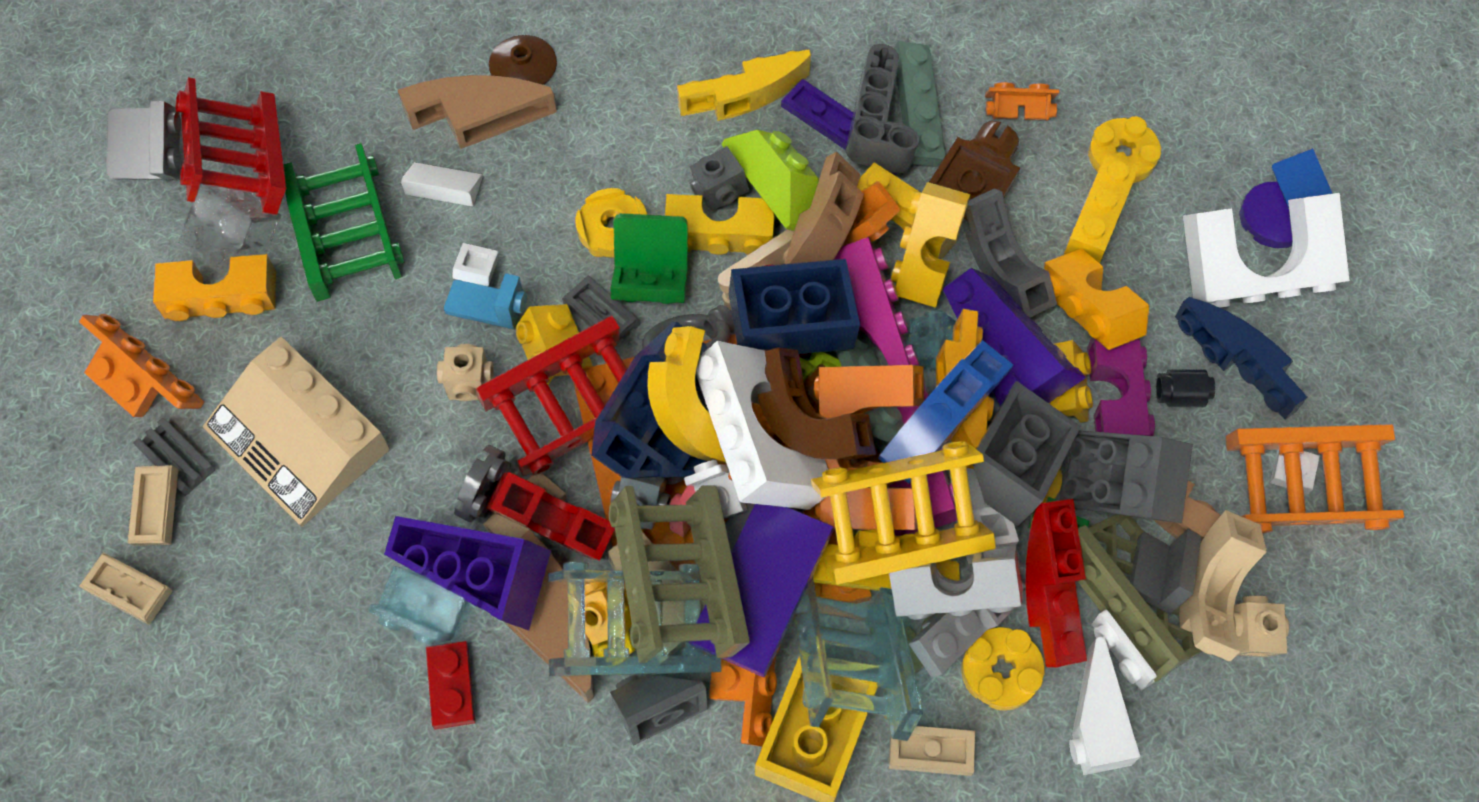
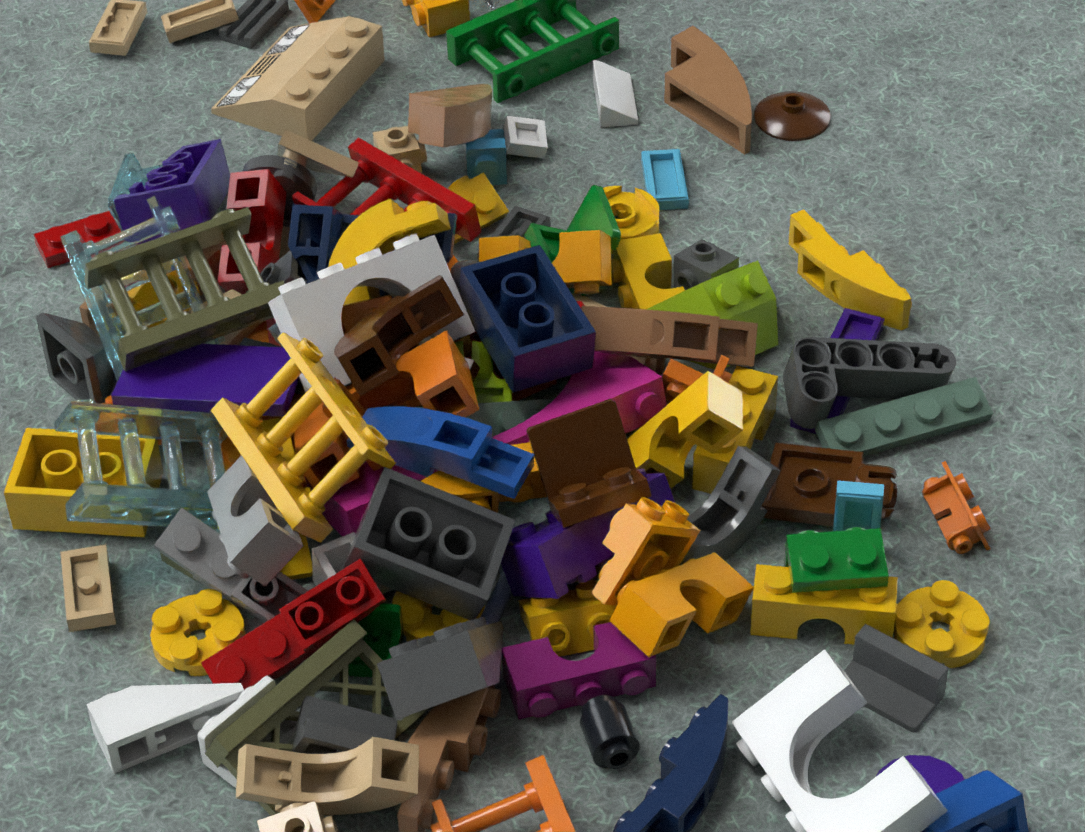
camera: 75 degrees right, 20 degrees down
none -> tan wing [278,129,359,177]
none -> medium nougat slope [408,84,492,147]
none -> light orange arch [479,230,612,294]
none -> reddish brown bracket [526,399,652,528]
none -> light orange plate [591,497,701,605]
none -> medium azure tile [641,149,689,210]
none -> green bracket [784,527,889,593]
none -> medium azure tile [833,481,884,531]
none -> dark grey panel [844,624,949,732]

